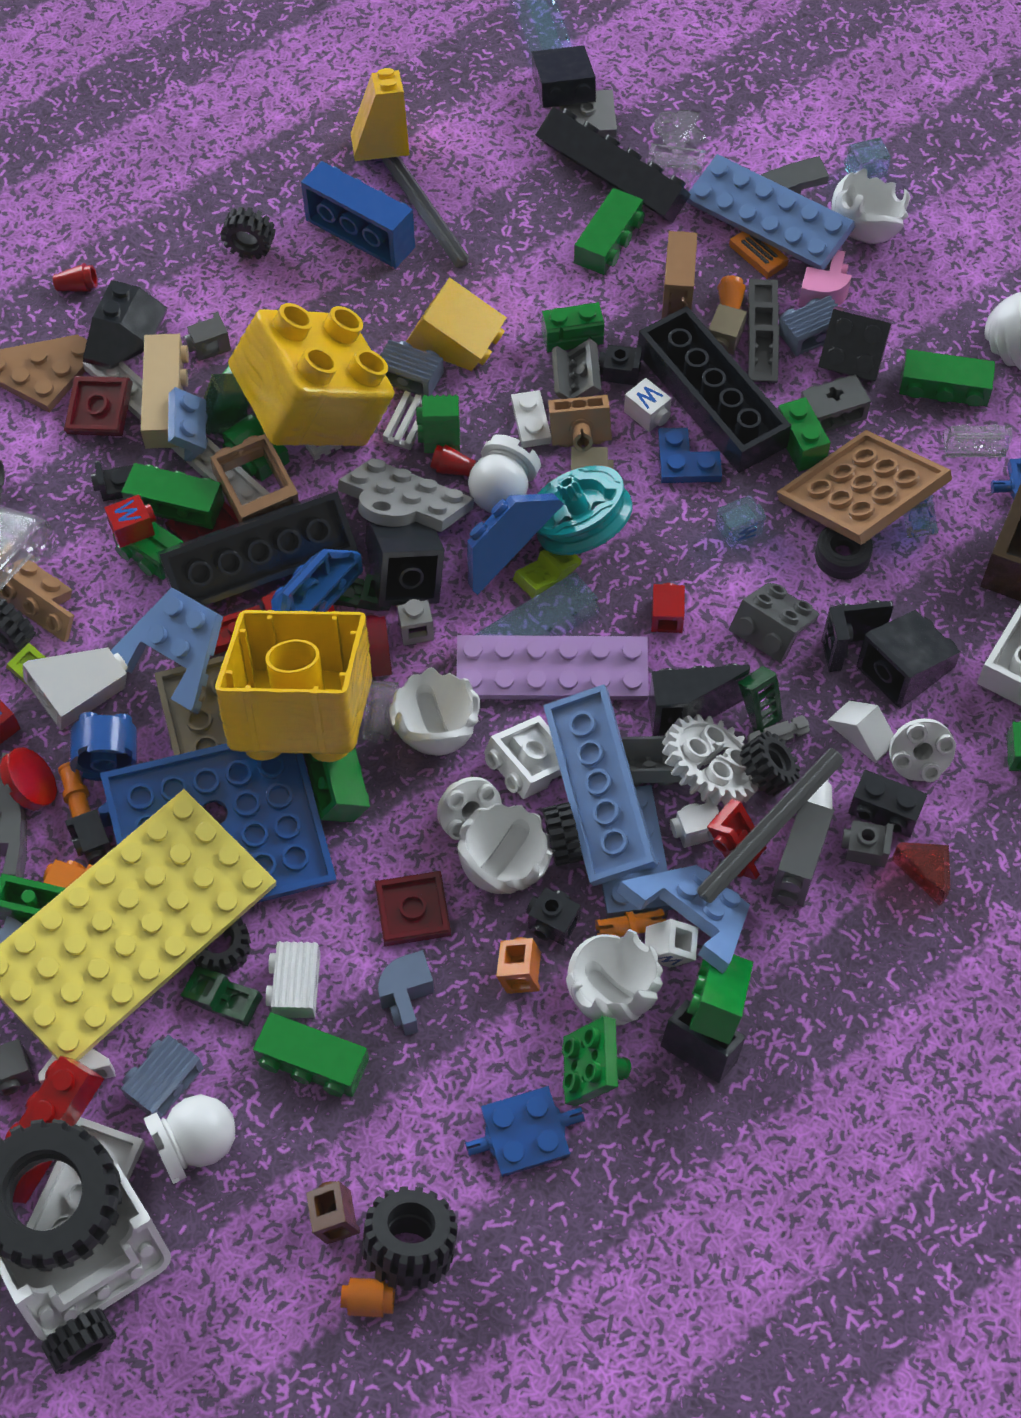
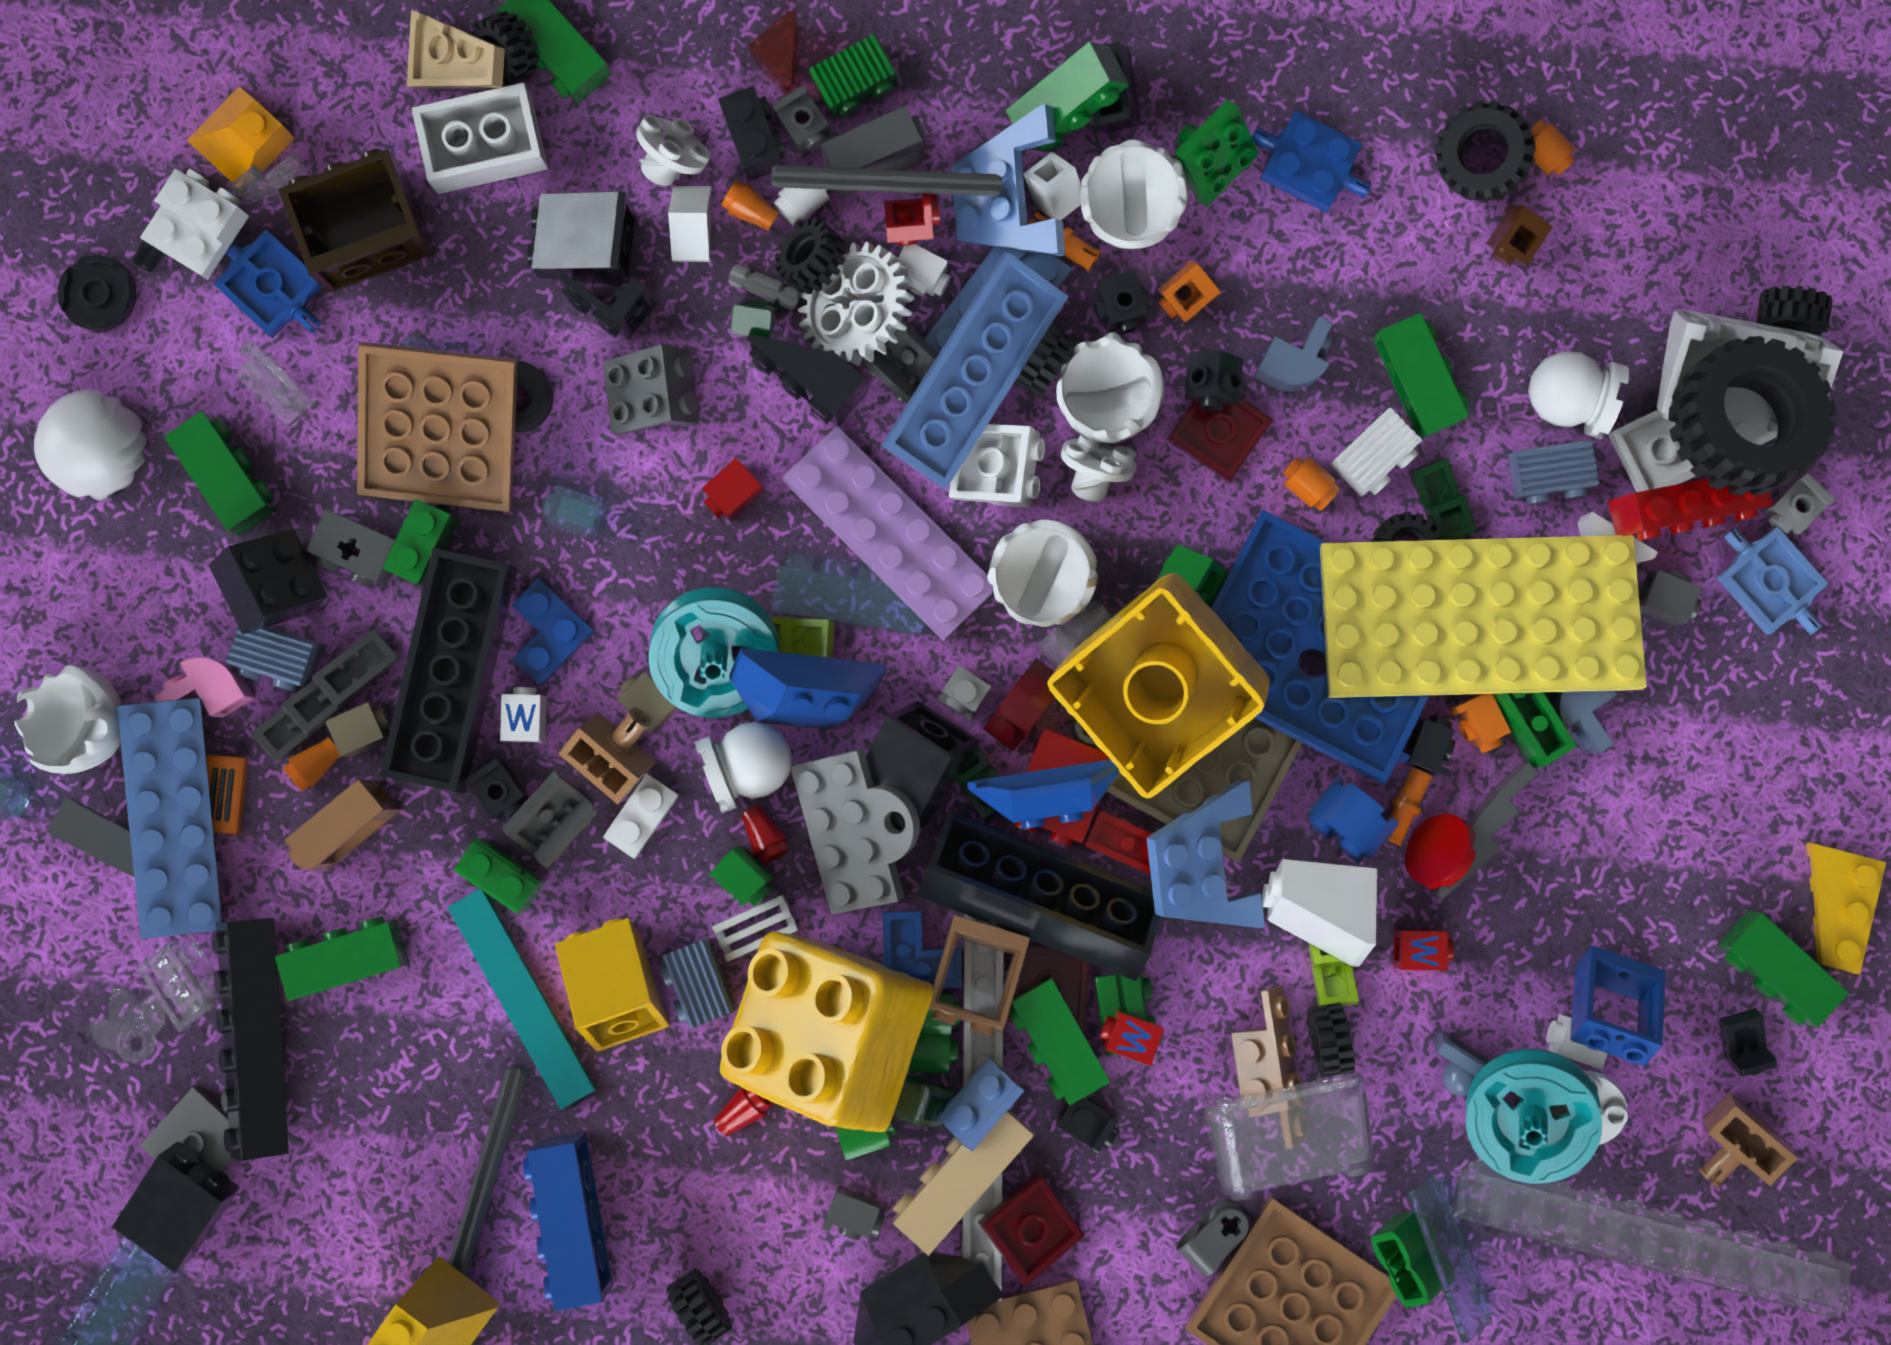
camera: 140 degrees left, 25 degrees up
none -> teal tile [447,889,597,1110]
none -> orange cone [721,180,780,232]
none -> green brick [809,34,898,118]
none -> blue plate [883,911,963,988]
none -> black brick [1185,349,1244,411]
none -> orange brick [1282,455,1340,511]

